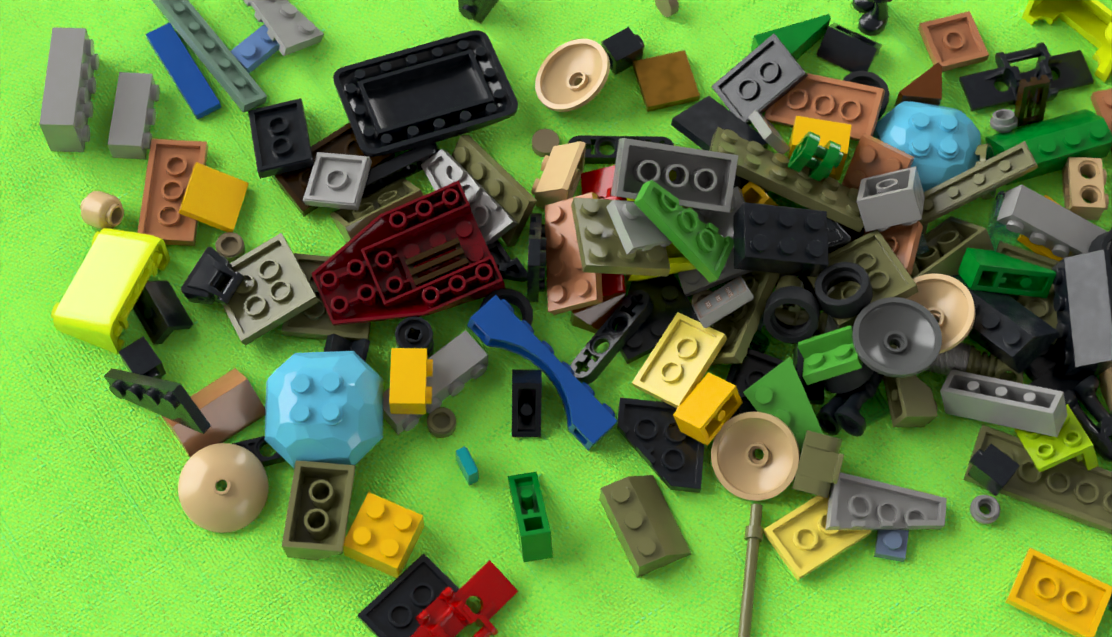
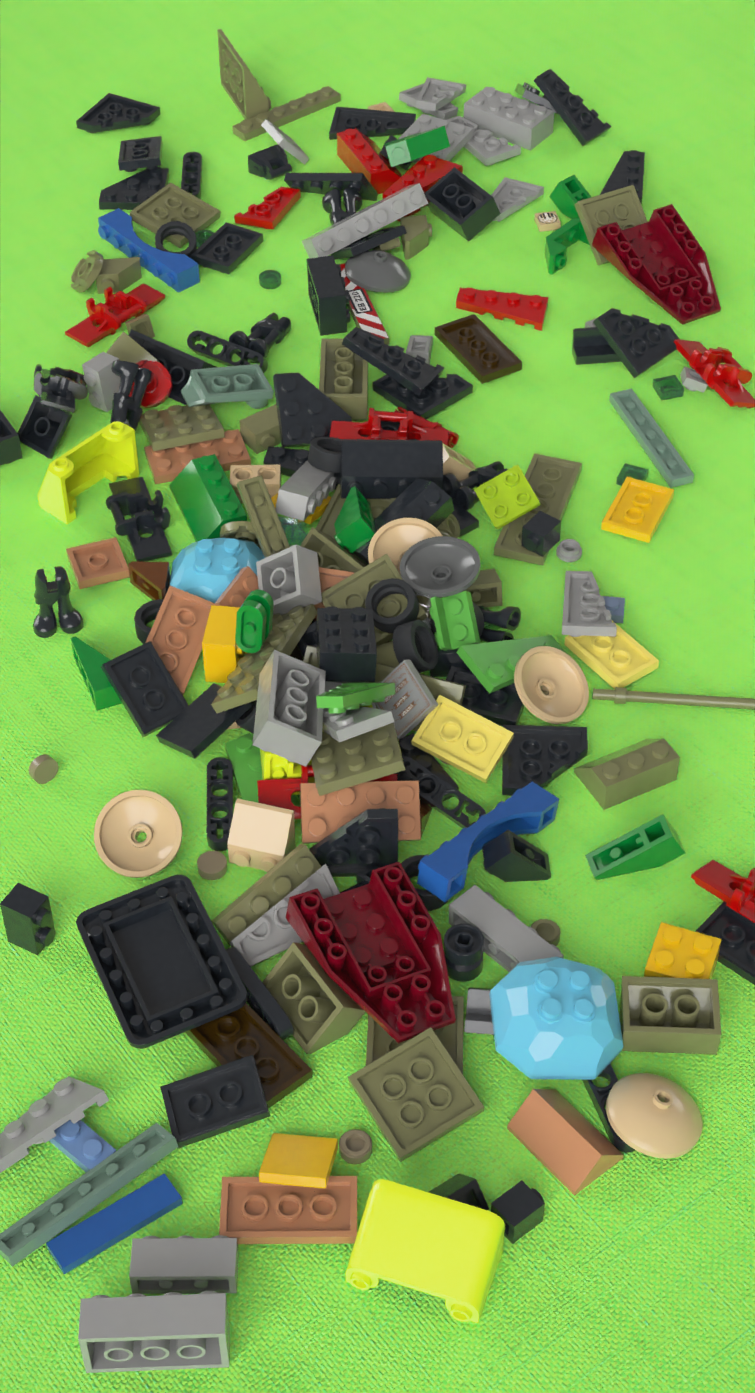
camera: 90 degrees left, 20 degrees down
tan head [80,191,124,230] -> none
wing [104,368,211,434] -> none
black piece [181,247,245,306] -> none
light grey tile [303,152,372,210] -> none
yellow brick [389,348,433,414] -> none
dark brown tile [405,237,469,287] -> none
teal tile [456,446,479,485] -> none
black brick [601,27,644,75] -> none
pearl gold tile [633,50,700,112] -> none
yellow brick [673,372,743,446] -> none
light grey tile [748,110,790,155] -> none
olive piece [792,430,844,498] -> none
black panel [816,22,882,72] -> none
light grey brick [940,369,1067,437] -> none
light grey plate [990,109,1018,133] -> none
tile [1014,75,1050,127] -> none

